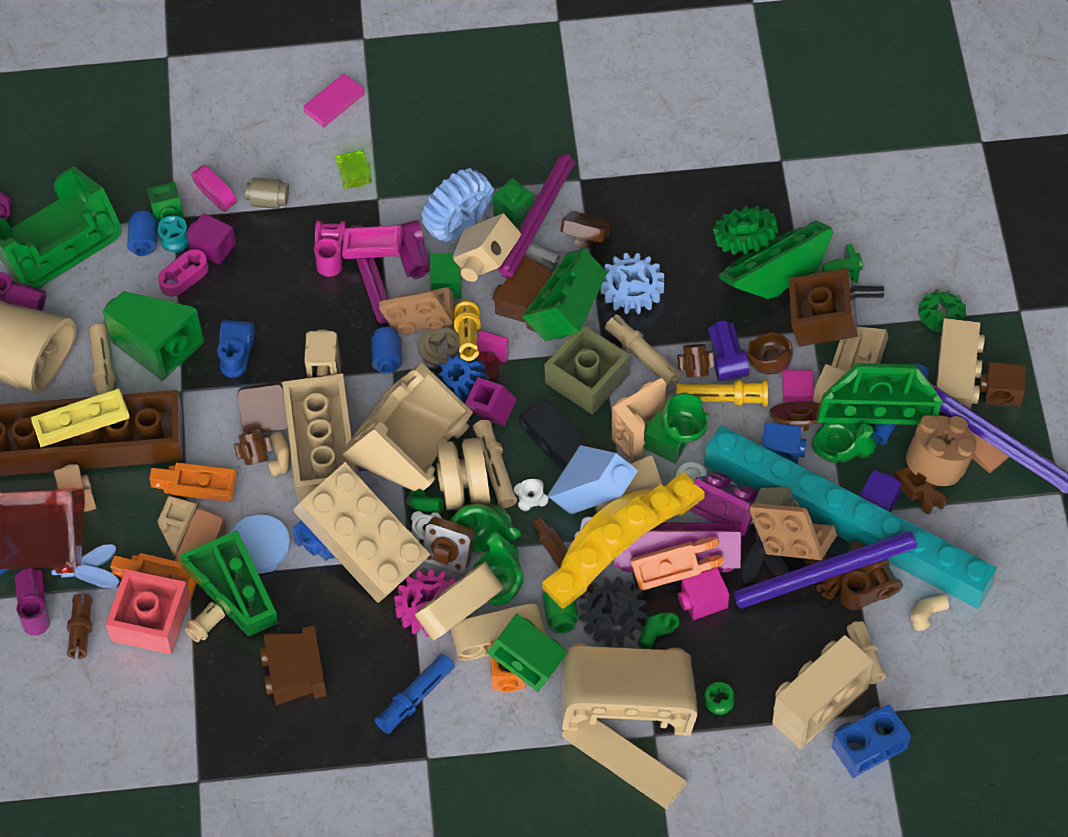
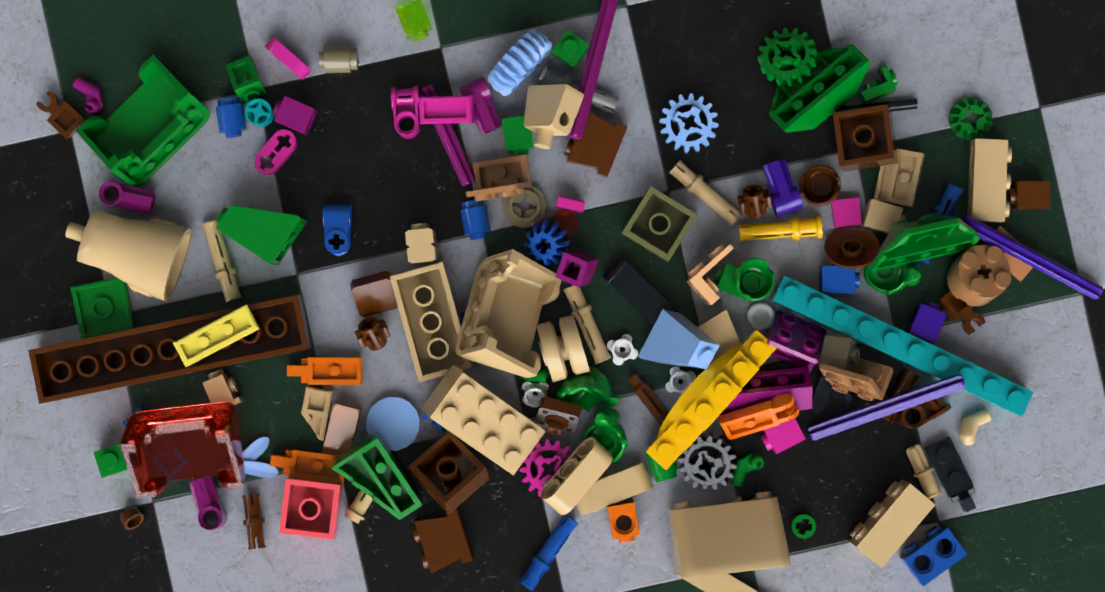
camera: 10 degrees left, 30 degrees up
tan arm [267,432,290,477] -> none
yellow pin [453,300,481,361] -> none
green brick [487,613,568,692] -> none
green wedge [522,248,607,341] -> none
reddish brown piece [560,211,613,249] -> none
none -> reddish brown brick [409,431,489,515]
none -> black hinge [924,436,976,513]

